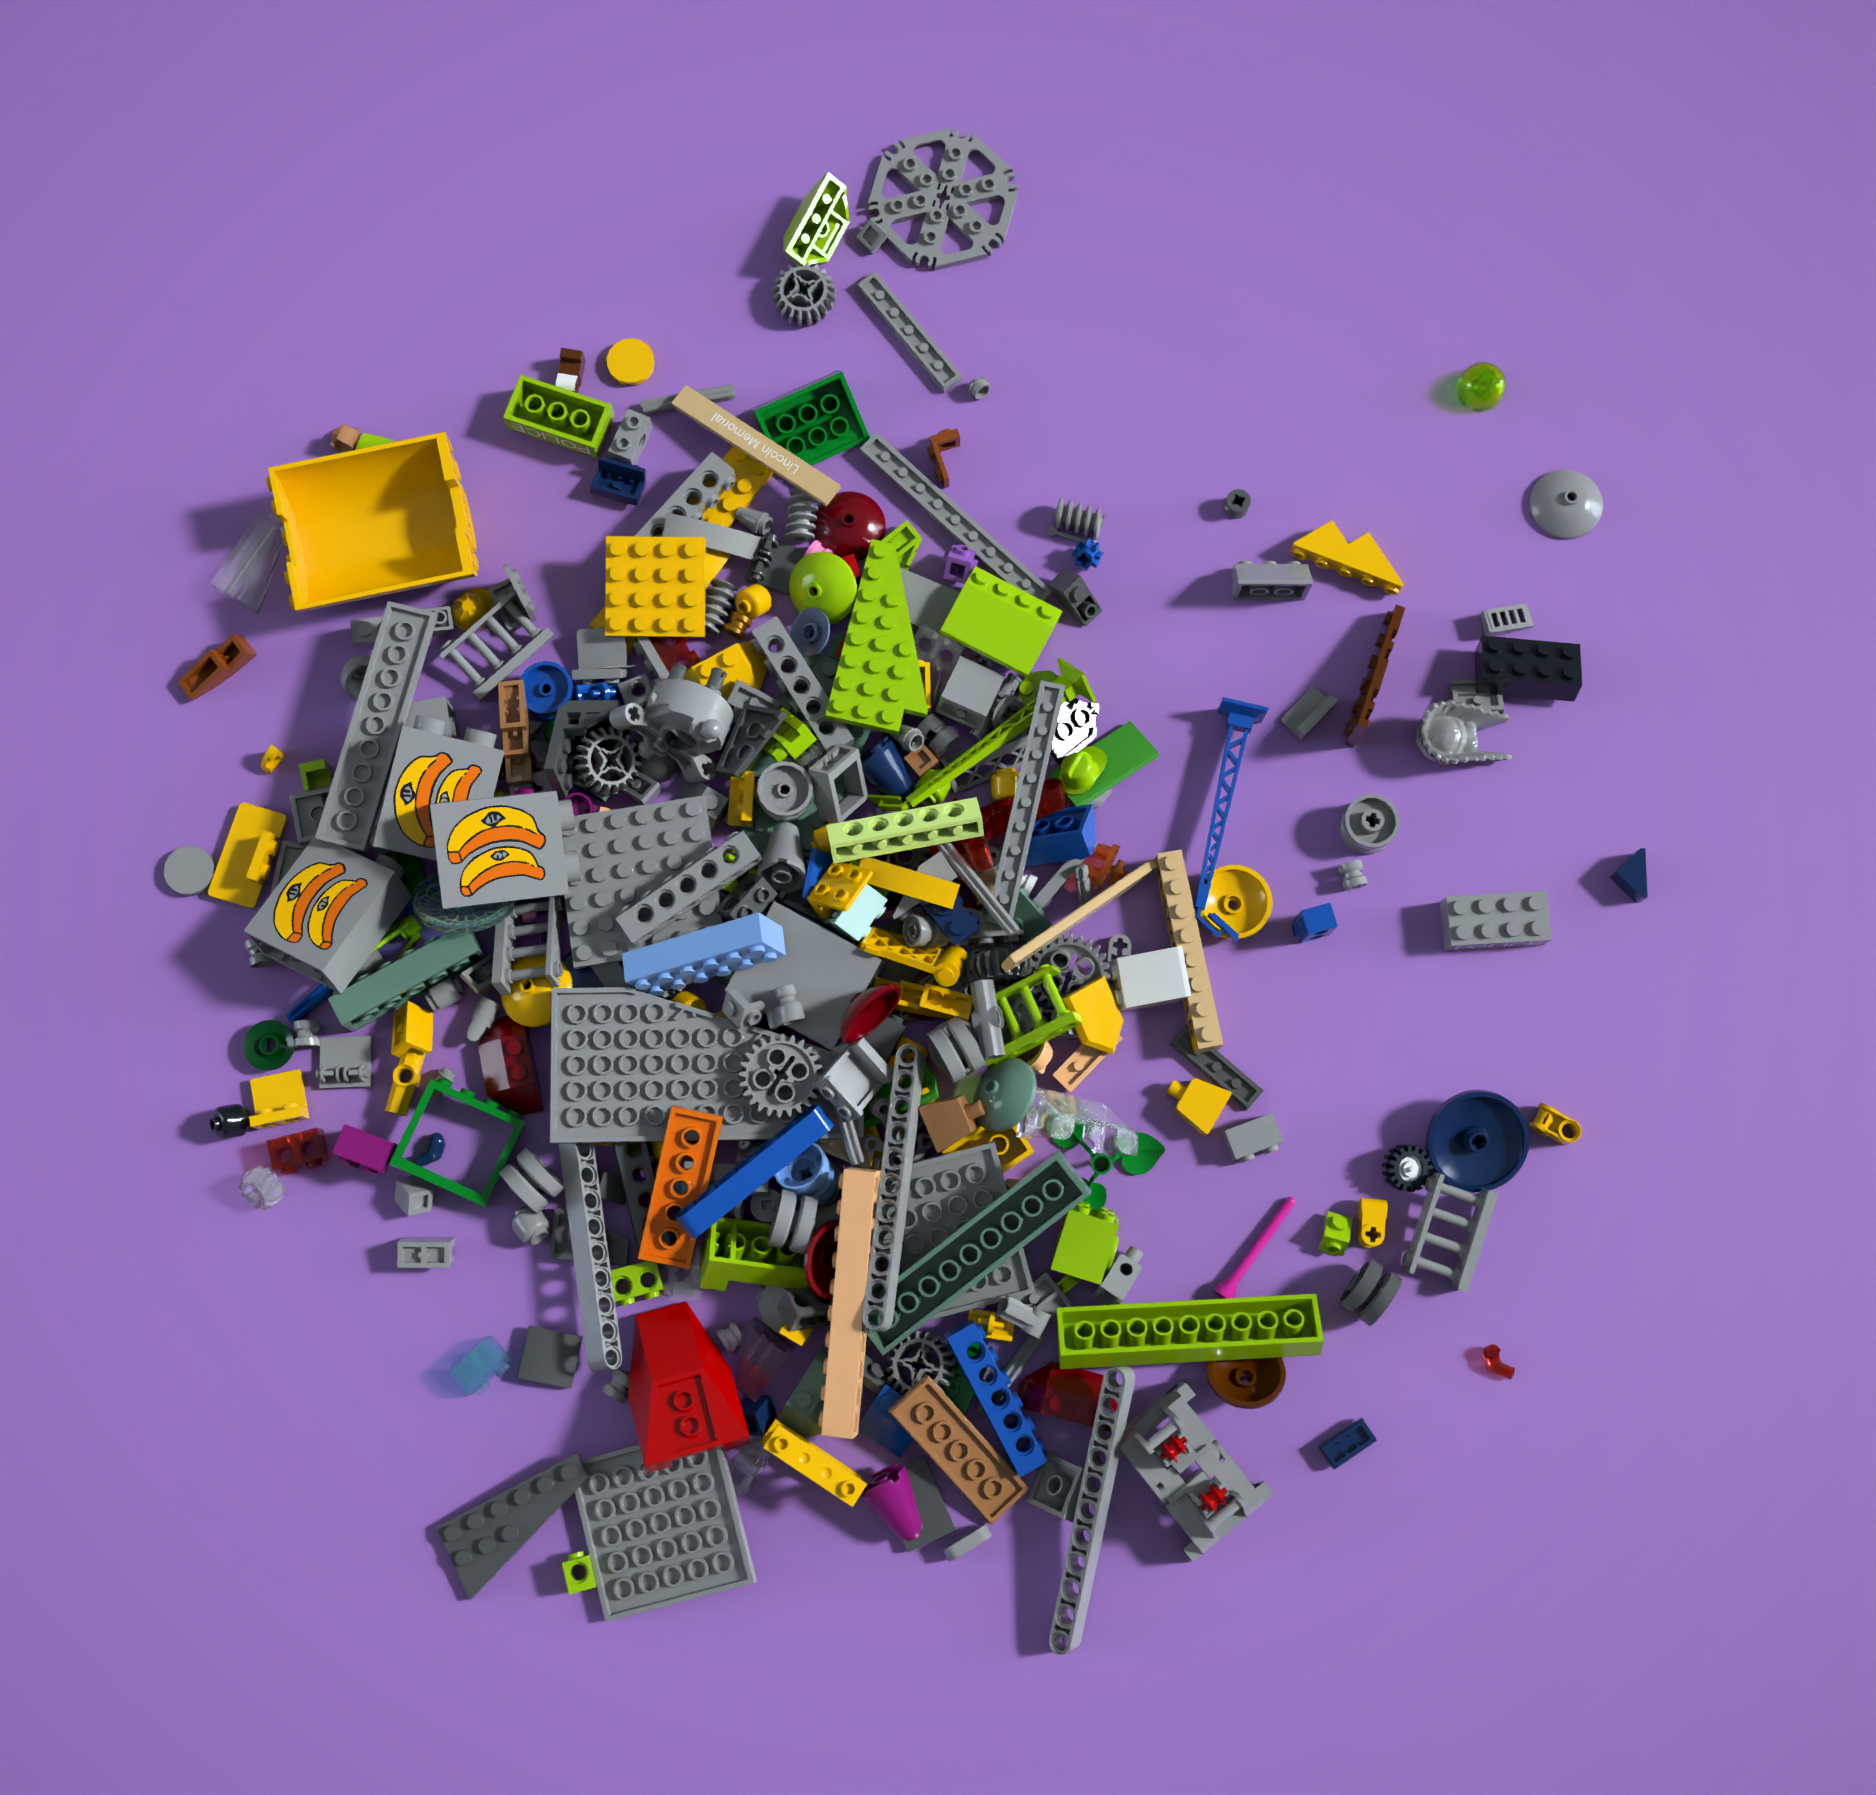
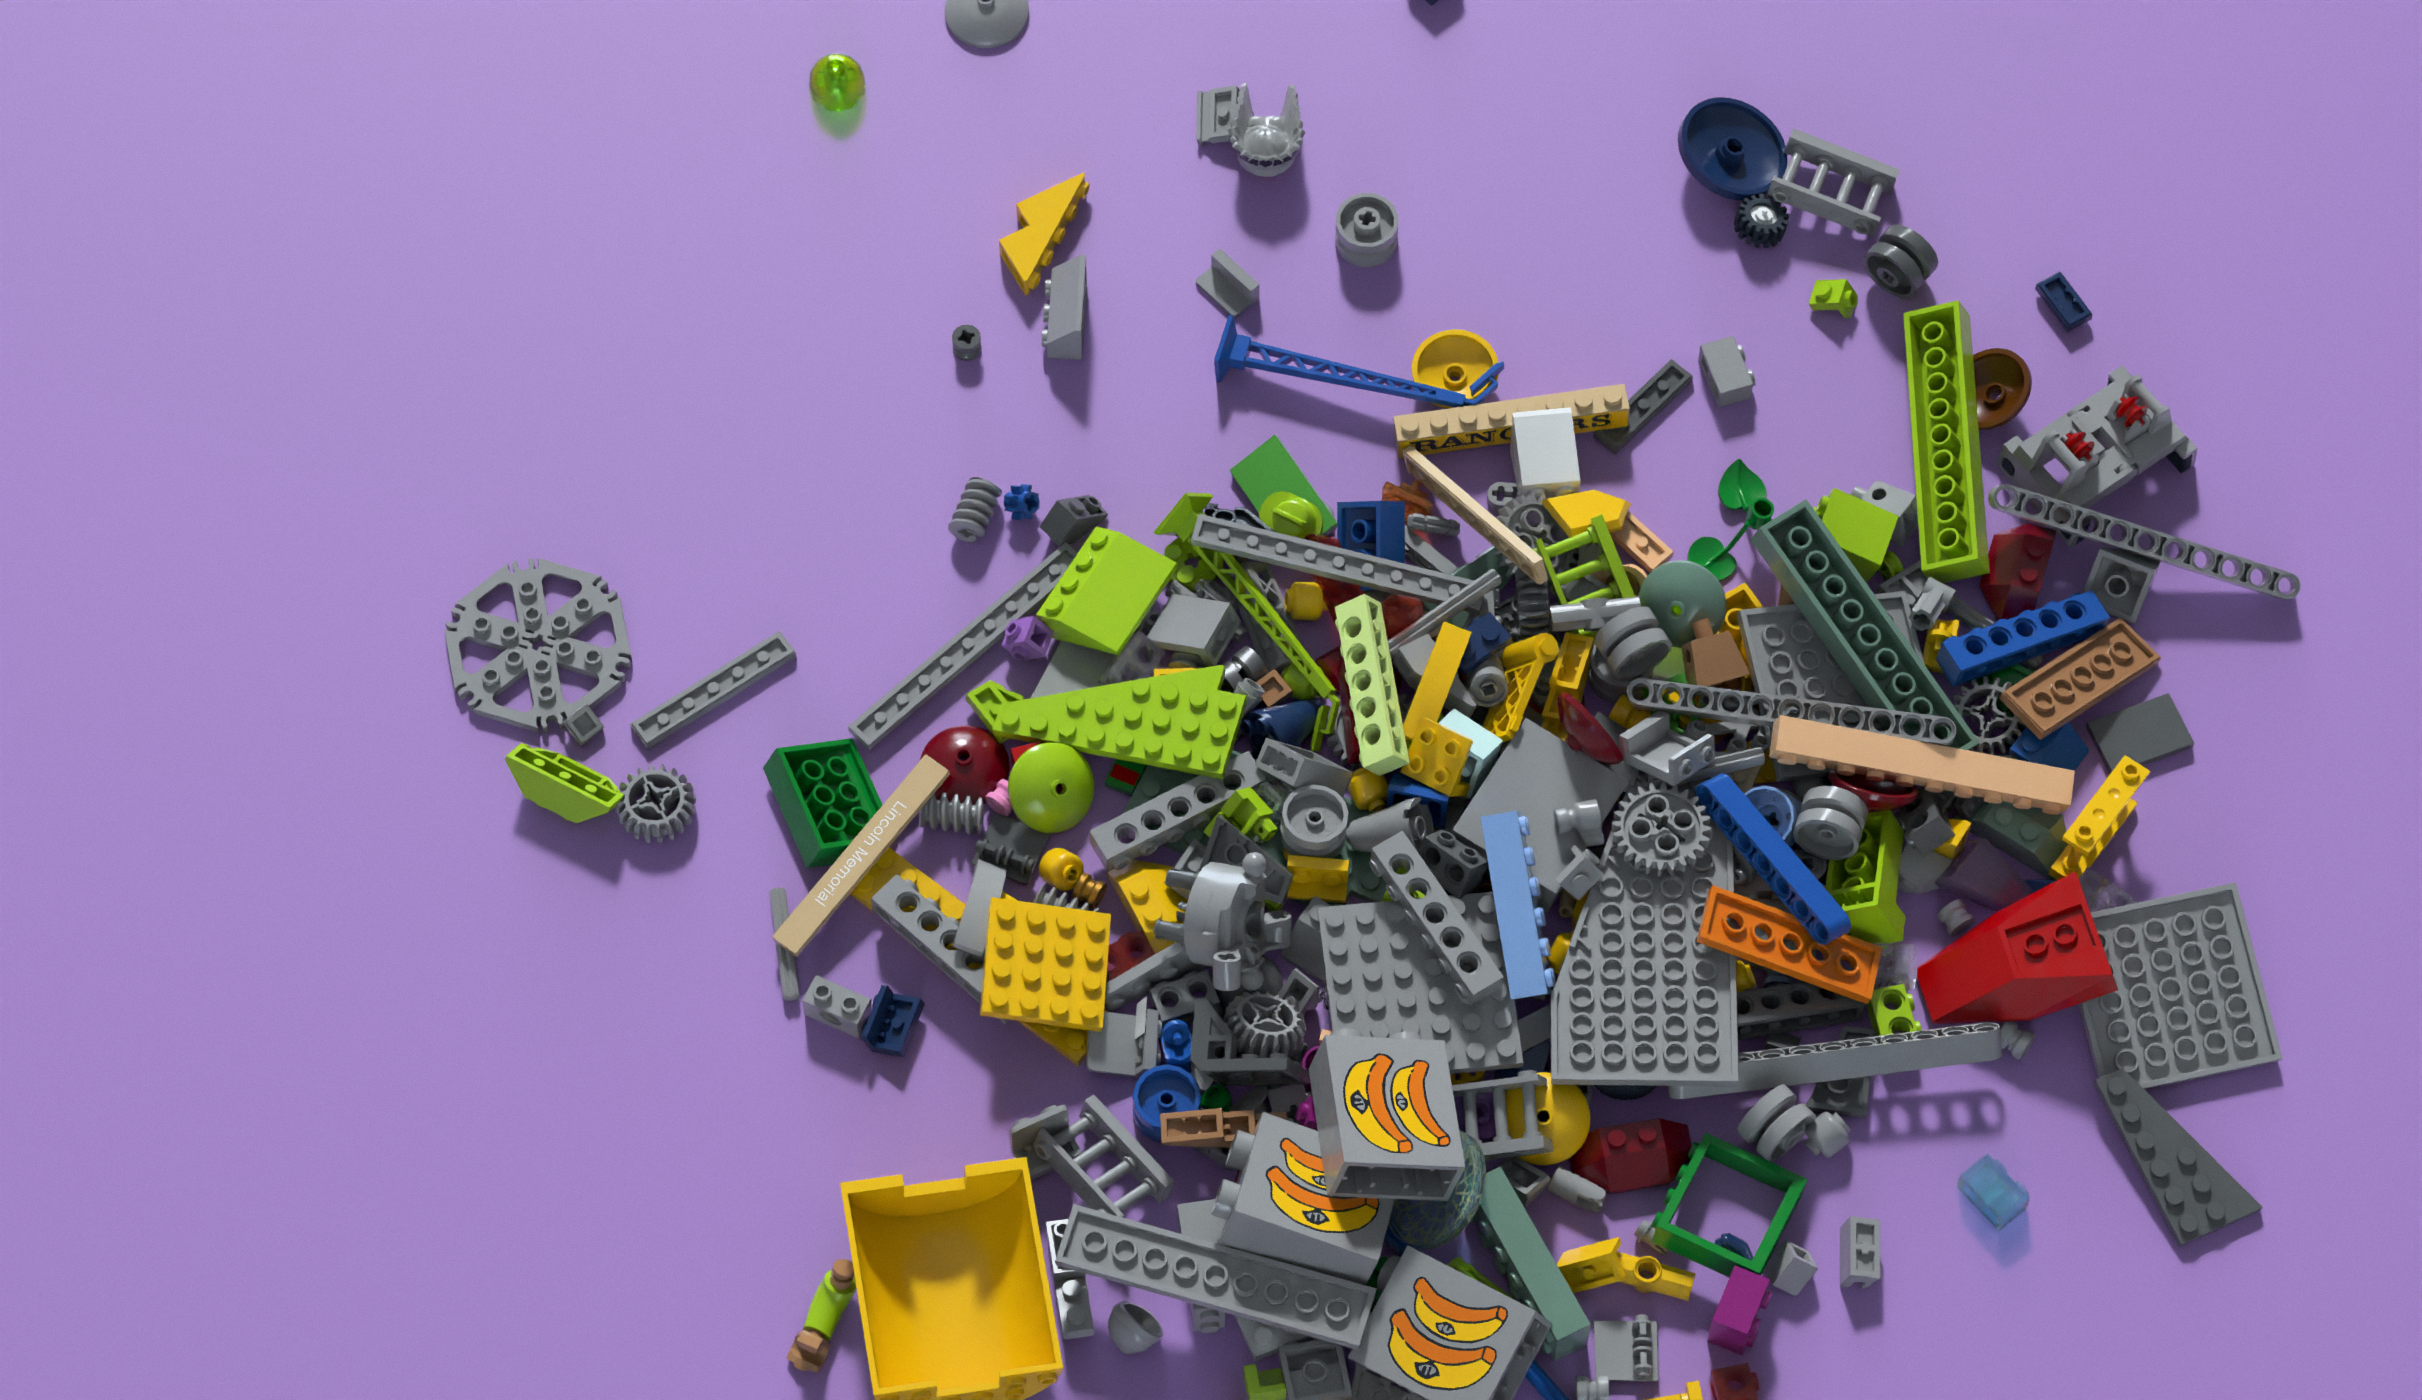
camera: 85 degrees left, 15 degrees down
light grey brick [424,976,464,1011] -> none
yellow piece [451,588,494,631] -> none
lime brick [503,374,615,459] -> none
dark grey slope [517,1325,583,1389] -> none
reddish brown leg [555,348,586,393] -> none
lime brick [562,1551,597,1595] -> none
yellow tile [607,338,655,386] -> none
light grey cone [735,507,773,536] -> none
sand blue dish [790,608,830,657] -> none
magenta cone [860,1463,923,1542] -> none
dark orange bracket [927,428,960,488] -> none
light grey beam [943,1524,992,1562] -> none
light grey plate [968,377,991,400] -> none
clear windscreen [1016,1088,1138,1156] -> none
light grey hinge [1048,526,1097,543] -> none
yellow torso [1166,1078,1232,1137] -> none
dark pink piece [1213,1197,1295,1299] -> none
blue brick [1292,903,1338,943] -> none
light grey wheel [1337,860,1368,891] -> none
reddish brown wing [1343,604,1405,747] -> none
yellow piece [1358,1197,1388,1249] -> none
light grey brick [1440,890,1552,951] -> none
black brick [1475,635,1582,701] -> none
light grey slope [1479,603,1534,636] -> none
clear red arm [1483,1344,1515,1380] -> none
yellow piece [1528,1103,1582,1145] -> none

